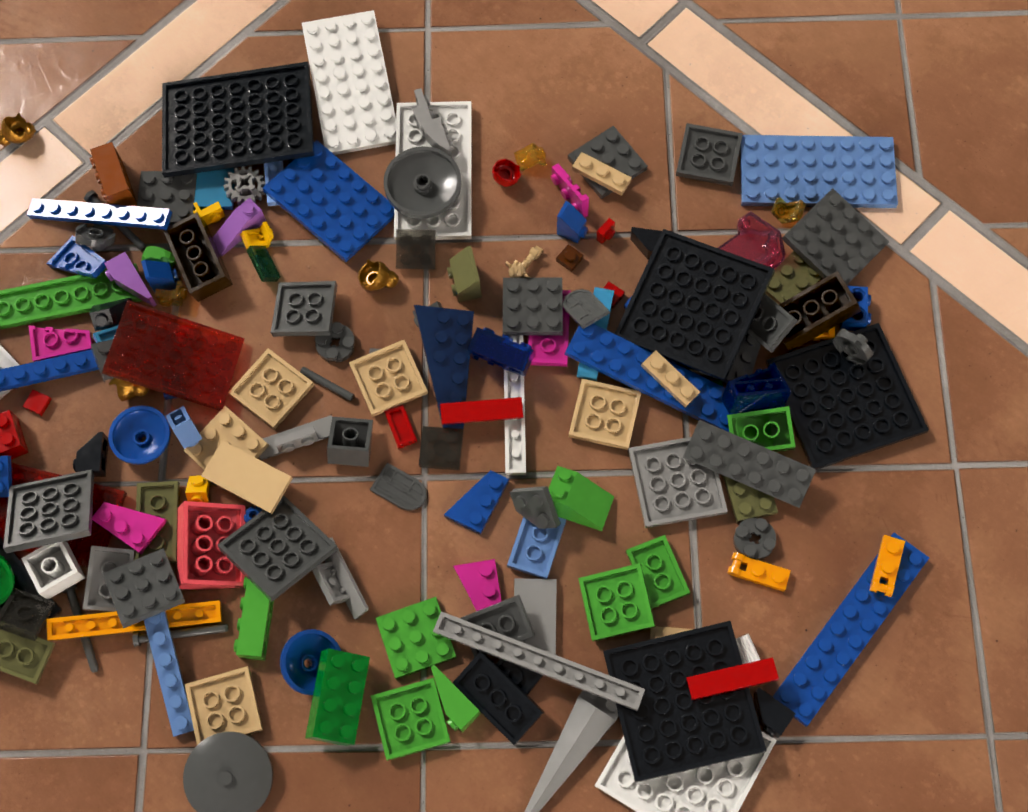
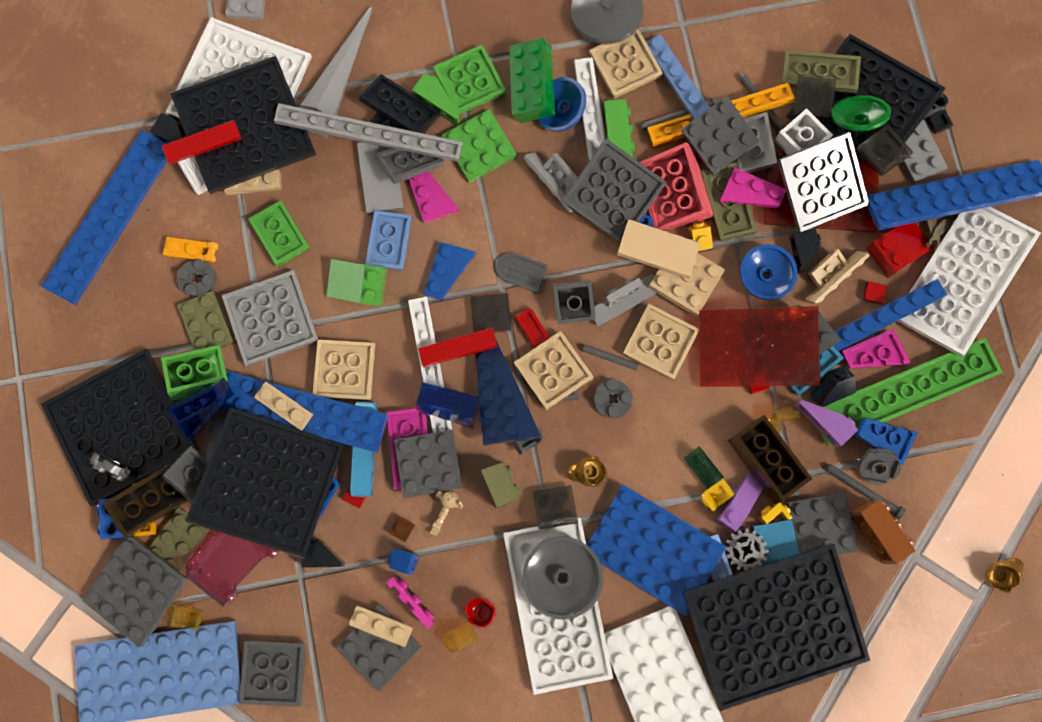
camera: 165 degrees right, 10 degrees up
plate [27,198,172,230] -> none
bright green rock [141,246,176,267] -> none
blue slope [141,260,180,294] -> none
medium blue brick [166,405,202,449] -> none
dark grey plate [271,281,338,337] -> none
light grey slope [412,88,454,157] -> none
dark grey plate [509,486,561,529] -> none
dark grey window [563,289,610,329] -> none
bright green plate [578,563,656,642] -> none
red plate [596,218,615,244] -> none
dark grey plate [683,420,816,508] -> none
light orange plate [869,535,905,597] -> none
none -> white plate [574,58,605,161]
none -> tan bracket [805,249,869,304]

